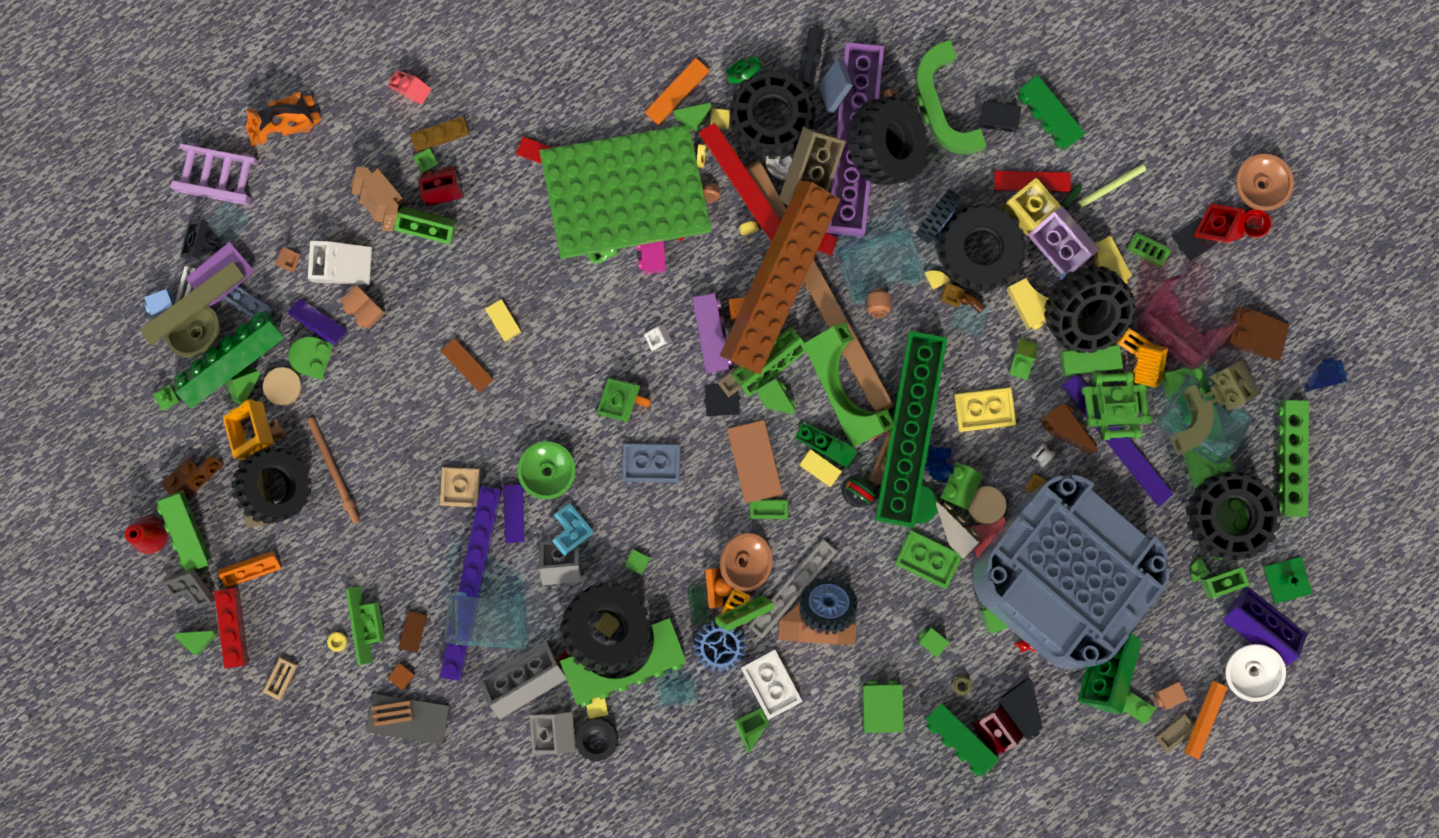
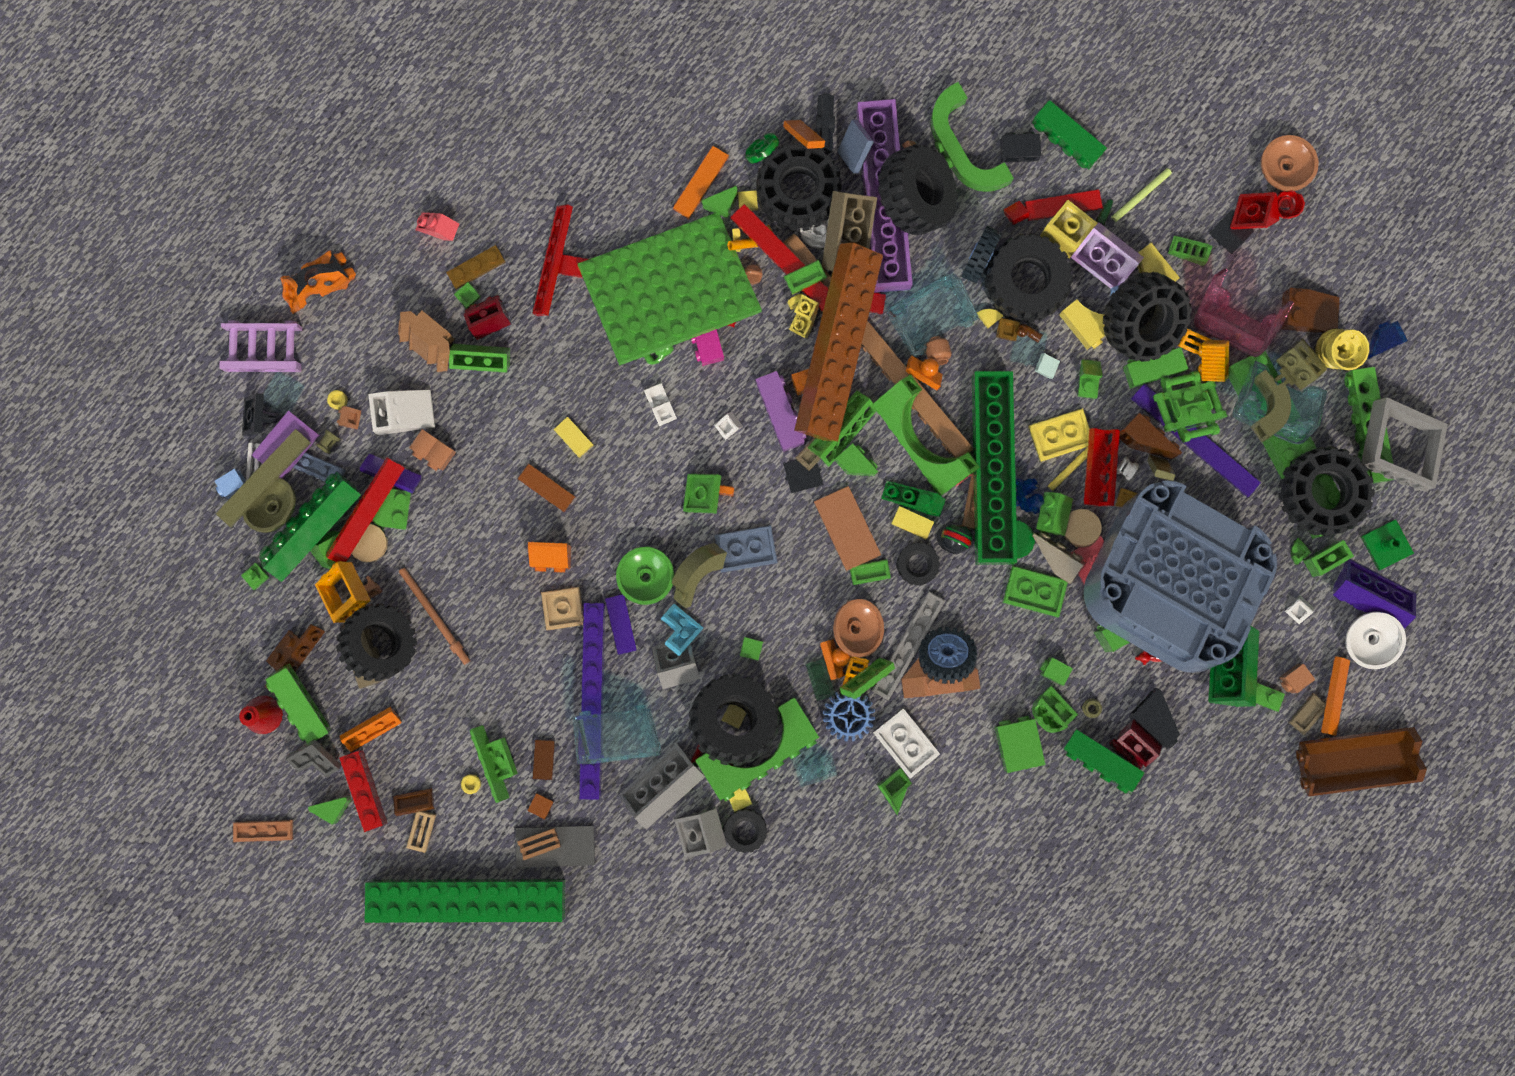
camera: 15 degrees left, 0 degrees up
none -> nougat tile [233,820,293,842]
none -> olive bush [315,429,341,454]
none -> red tile [326,457,405,562]
none -> light yellow tile [327,390,348,410]
none -> green brick [364,879,565,923]
none -> reddish brown tile [393,788,435,816]
none -> orange slope [528,542,571,573]
none -> red tile [532,204,573,316]
none -> white slope [644,383,677,426]
none -> olive arch [672,543,727,608]
none -> light orange piece [727,238,758,251]
none -> orange tile [783,120,825,149]
none -> bright green tile [784,260,827,295]
none -> light yellow slope [789,295,819,338]
none -> black tyre [896,542,940,585]
none -> orange tile [906,356,943,390]
none -> red tile [1003,201,1030,225]
none -> bright green slope [1032,686,1078,733]
none -> light aqua tile [1035,353,1060,379]
none -> light yellow bar [1047,447,1088,491]
none -> red fence [1084,428,1120,507]
none -> olive tile [1147,454,1176,481]
none -> white slope [1285,595,1314,624]
none -> reddish brown panel [1296,727,1427,797]
none -> light yellow wheel [1315,329,1369,370]
none -> light grey window [1361,397,1448,492]

